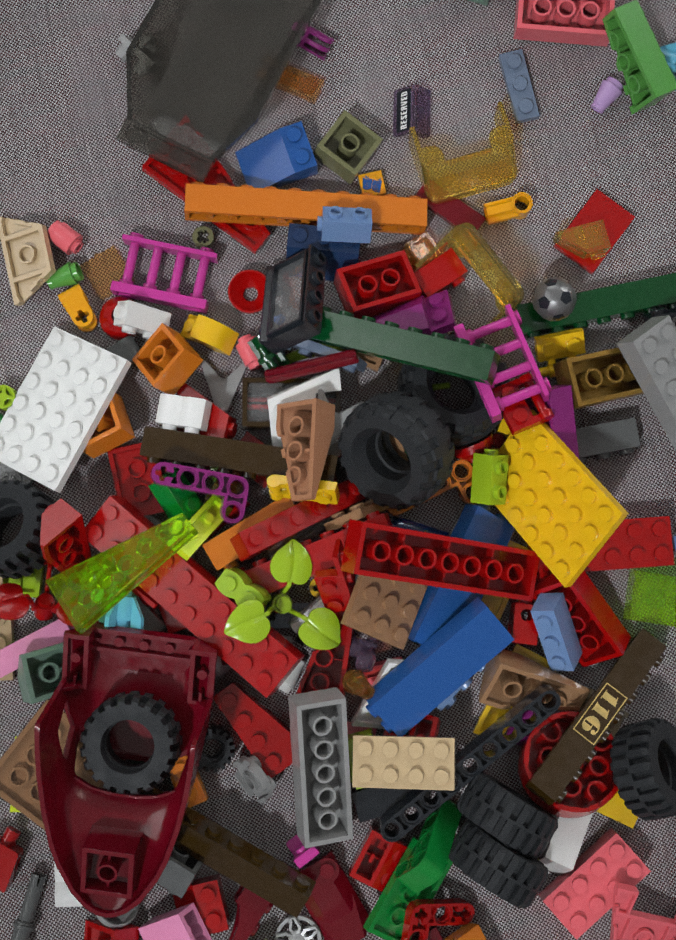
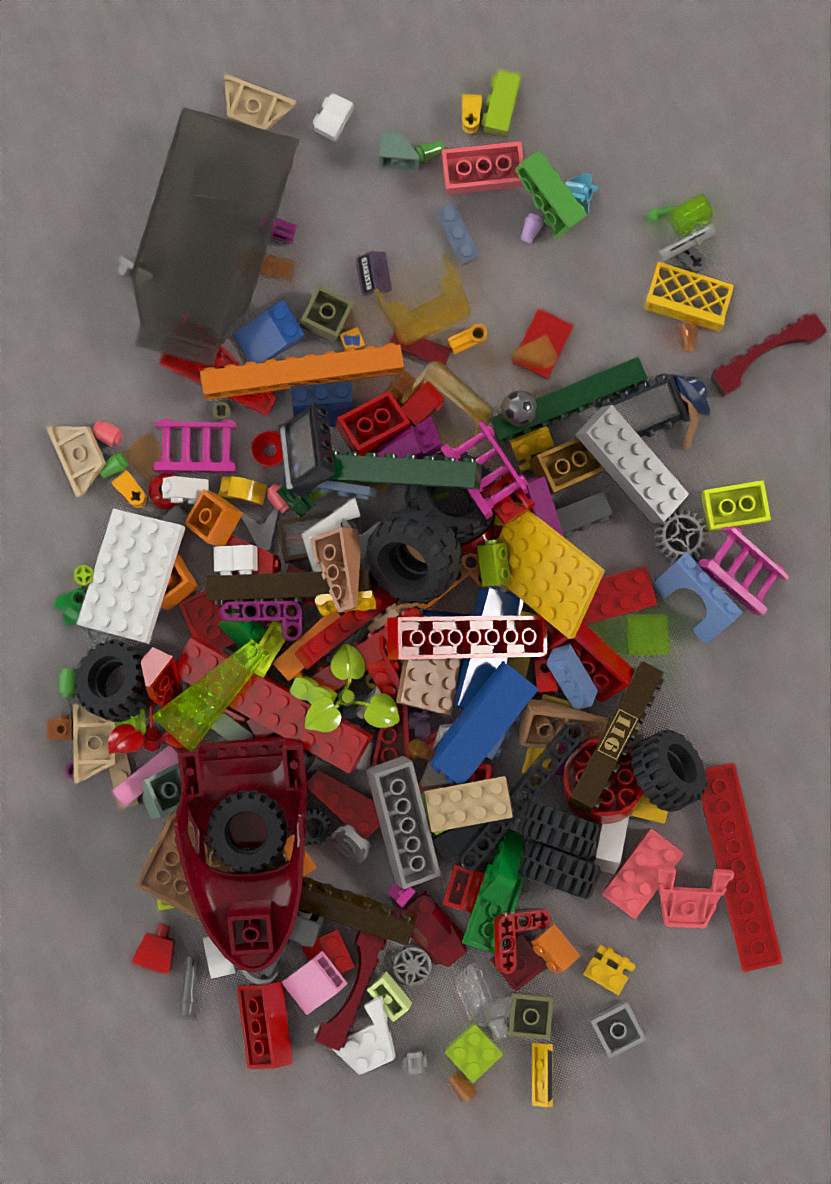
camera: 15 degrees left, 0 degrees up
medium azure brick [98,589,144,629] -> none
dark red axle [264,349,359,384] -> none
medium blue brick [317,206,372,243] -> none

